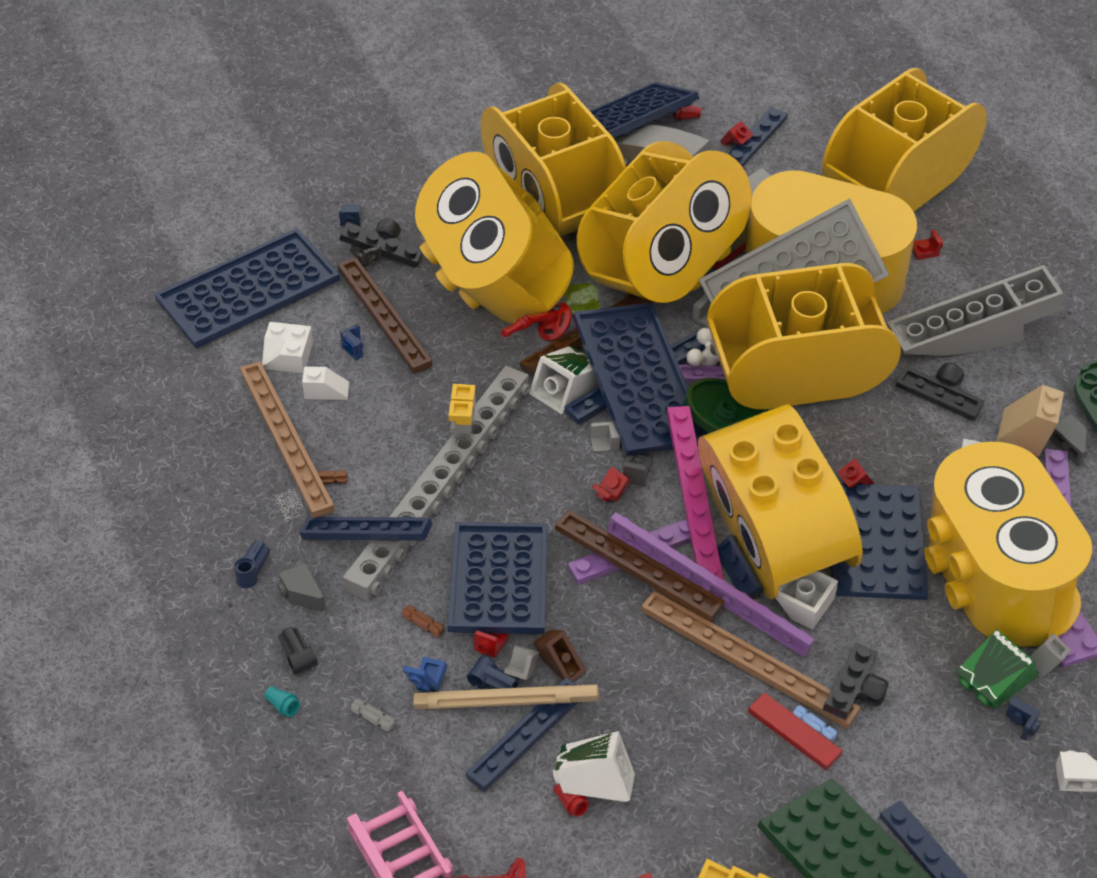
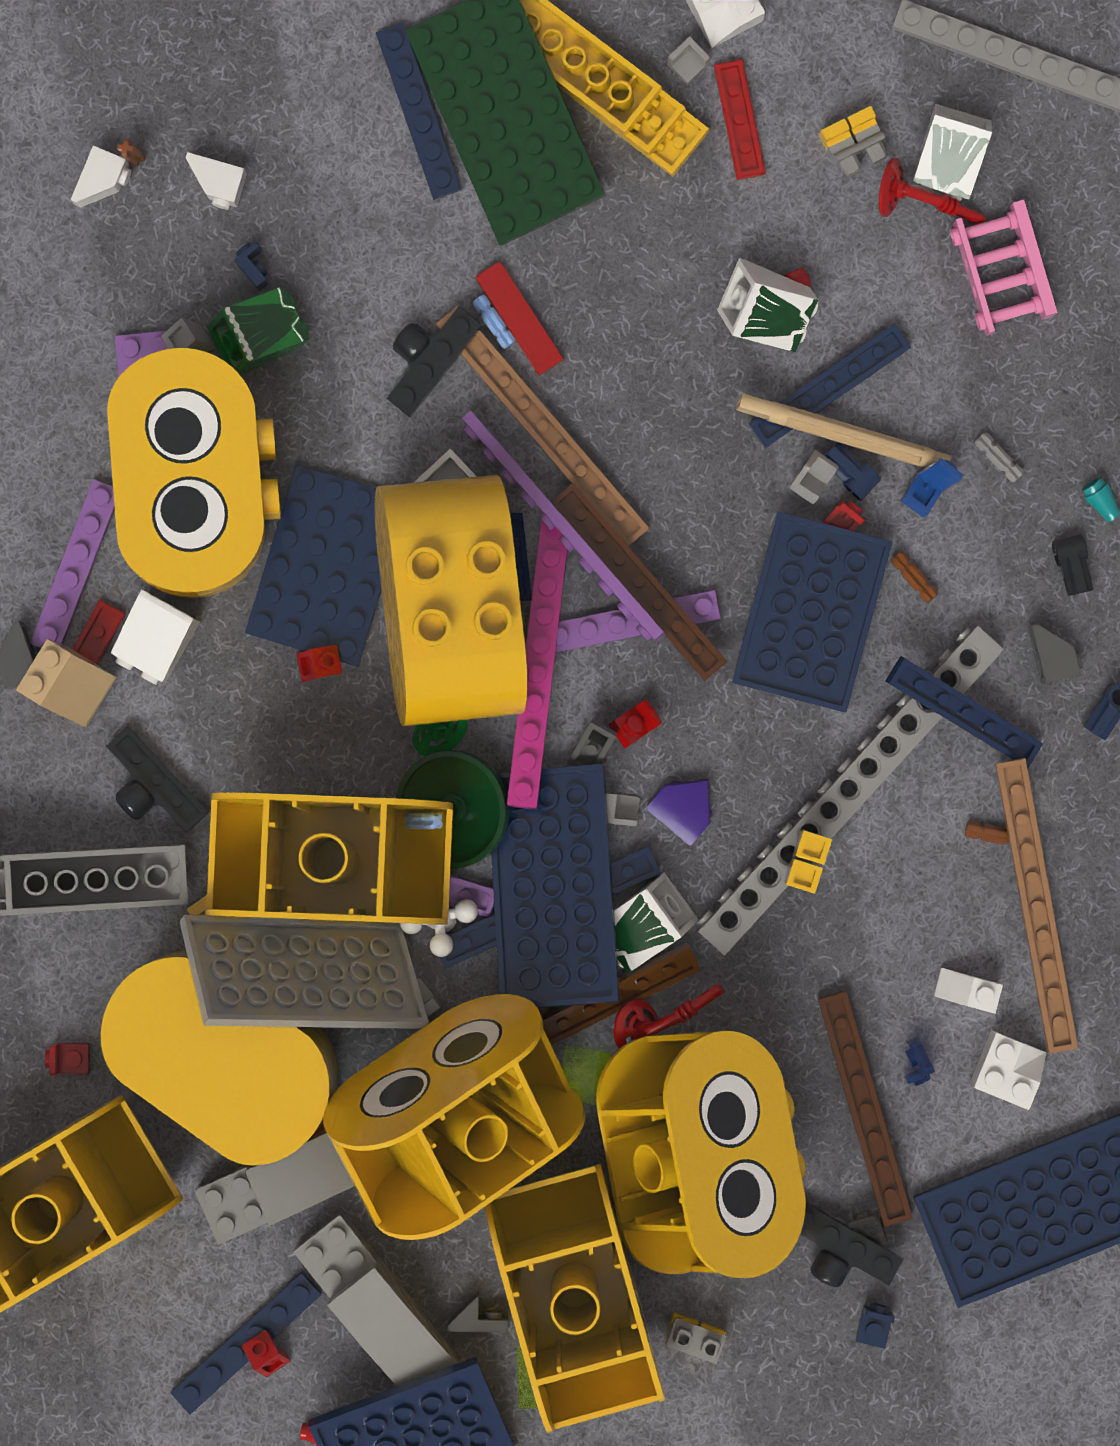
camera: 165 degrees left, 40 degrees up
reddish brown slope [532,629,586,682] -> none
none -> dark purple slope [646,779,712,846]

